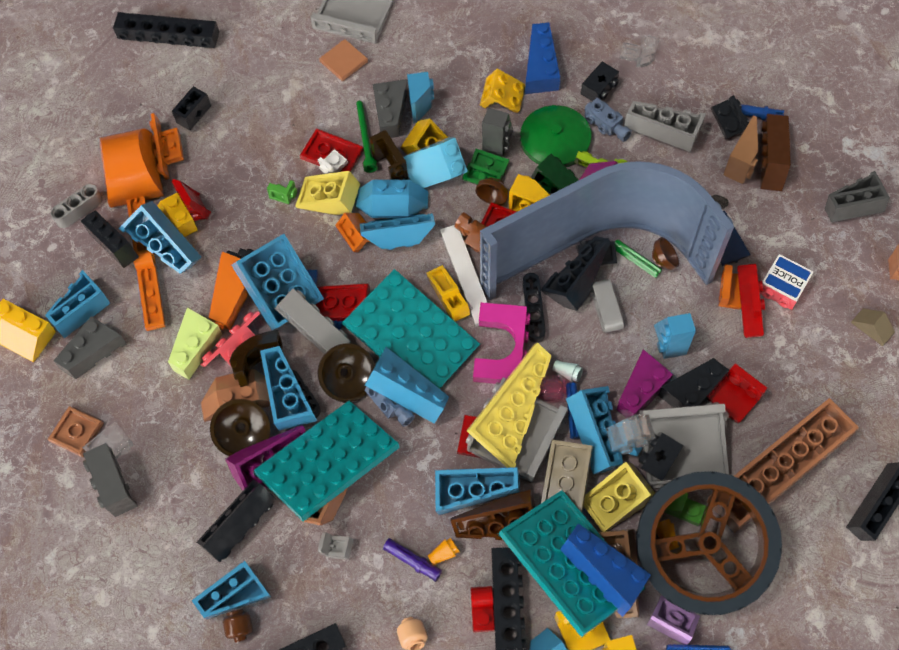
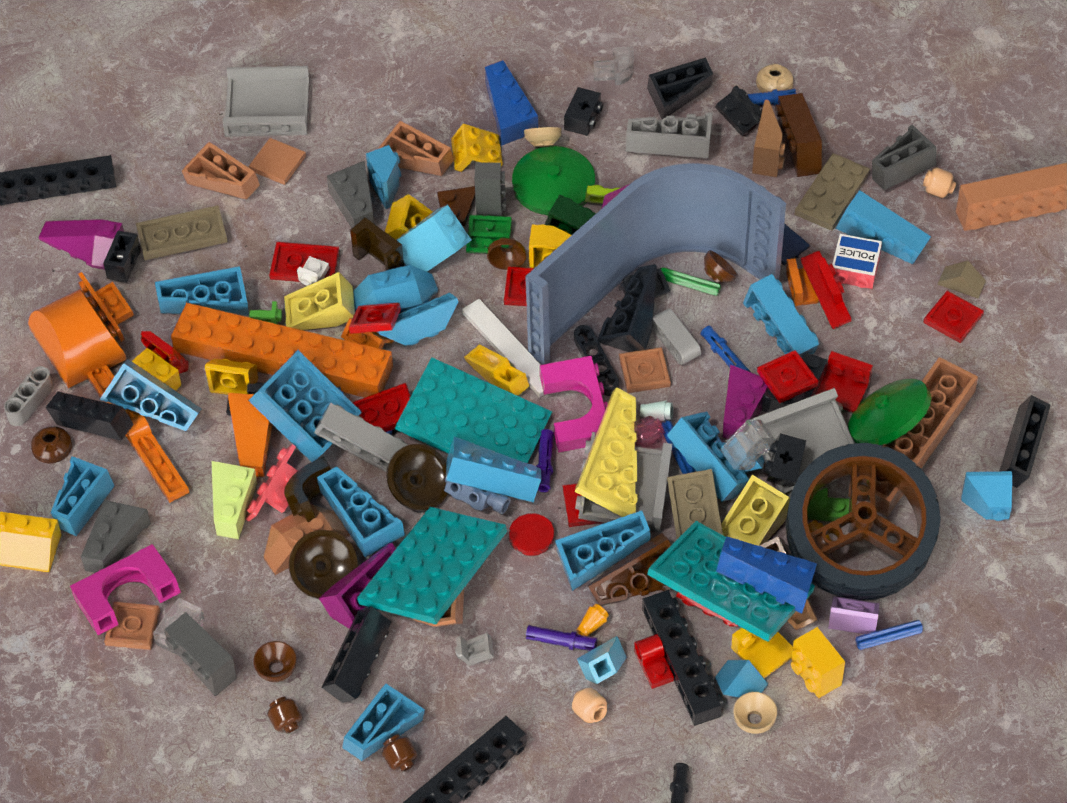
camera: 20 degrees left, 10 degrees down
green piece [356,100,378,173] -> none
dark orange plate [454,212,487,254] -> none
sand blue brick [585,98,632,142] -> none
dark azure wedge [654,313,696,359] -> none
none -> reddish brown piece [31,426,72,464]
none -> magenta wedge [38,219,124,270]
none -> dark pink arch [70,544,181,635]
none -> dark tan plate [136,205,228,261]
none -> dark azure wedge [155,266,249,316]
none -> orange brick [171,302,393,398]
none -> nougat wedge [182,142,260,200]
none -> yellow slope [205,359,258,395]
none -> reddish brown piece [253,641,297,682]
none -> reddish brown head [267,696,303,734]
none -> red tile [349,303,401,334]
none -> nougat wedge [378,121,454,176]
none -> reddish brown wing [437,186,475,226]
none -> red tile [509,513,554,556]
none -> tan piece [524,127,562,147]
none -> dark purple pin [536,429,554,492]
none -> medium azure slope [577,636,627,684]
none -> nougat tile [619,347,671,393]
none -> black wedge [647,57,713,119]
none -> blue pin [700,325,751,372]
none -> dark azure wedge [743,274,819,358]
none -> tan piece [756,64,793,93]
none -> red tile [757,350,819,403]
none -> dark tan plate [794,153,870,231]
none -> dark azure wedge [835,190,931,264]
none -> green dish [848,378,931,445]
none -> light nougat head [923,168,956,198]
none -> red tile [923,291,984,343]
none -> dark azure slope [961,471,1012,521]

